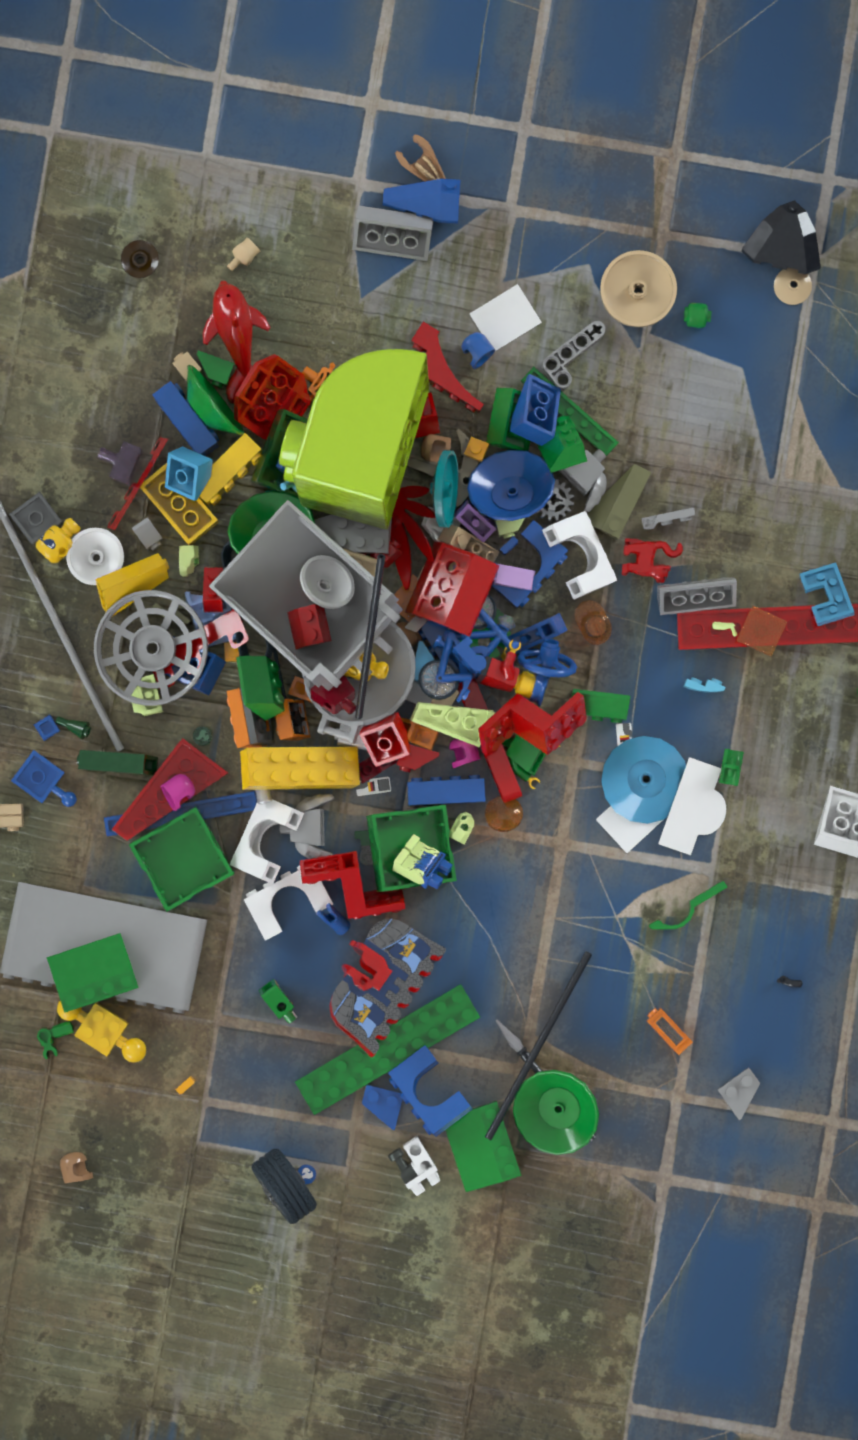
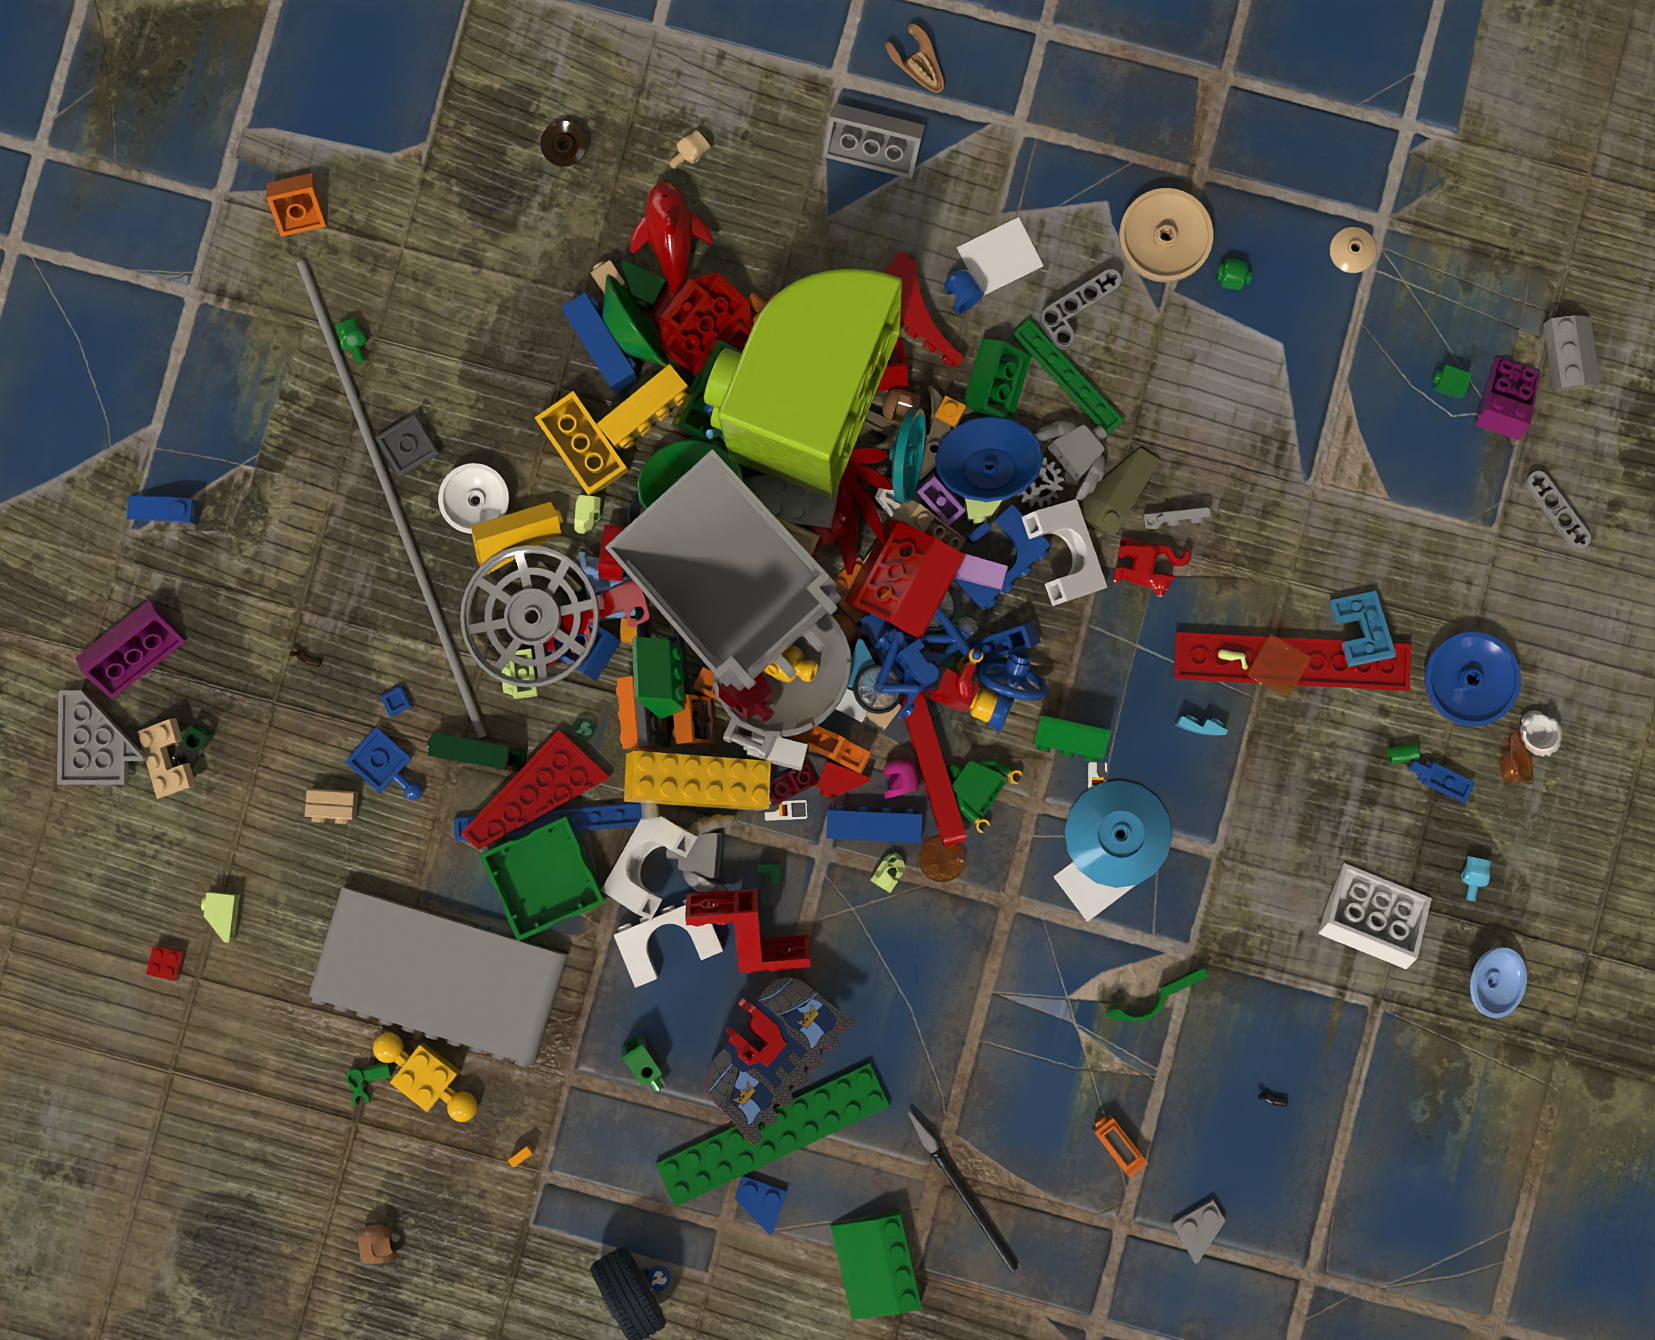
camera: 15 degrees right, 0 degrees up
yellow piece [36,518,81,563] -> none
green slope [46,933,139,1013] -> none
dark green cone [56,716,91,740] -> none
clear purple brick [97,441,143,486] -> none
red piece [107,437,168,530] -> none
light grey slope [132,517,163,551] -> none
dark pink helmet [161,774,195,811] -> none
dark azure slope [165,446,213,501] -> none
red slope [287,604,332,650] -> none
white dish [300,555,355,609] -> none
blue hinge [316,903,350,935] -> none
black piece [355,554,385,719] -> none
red slope [359,712,410,767] -> none
green tile [366,805,457,892] -> none
blue wedge [383,179,460,224] -> none
blue arch [388,1045,473,1137] -> none
white hips [388,1136,440,1196] -> none
hips [393,834,452,889] -> none
white sticker [405,617,428,632] -> none
yellowish green wing [410,702,495,747] -> none
red bracket [478,692,587,756] -> none
black piece [485,951,592,1141] -> none
blue slope [510,374,561,446] -> none
green dish [513,1070,599,1155] -> none
green slope [537,415,587,473] -> none
clear orange piece [575,600,612,645] -> none
light grey slope [657,577,737,615] -> none
white sticker [658,757,726,855] -> none
green hips [719,749,744,786] -> none
black brick [741,200,821,275] -> none

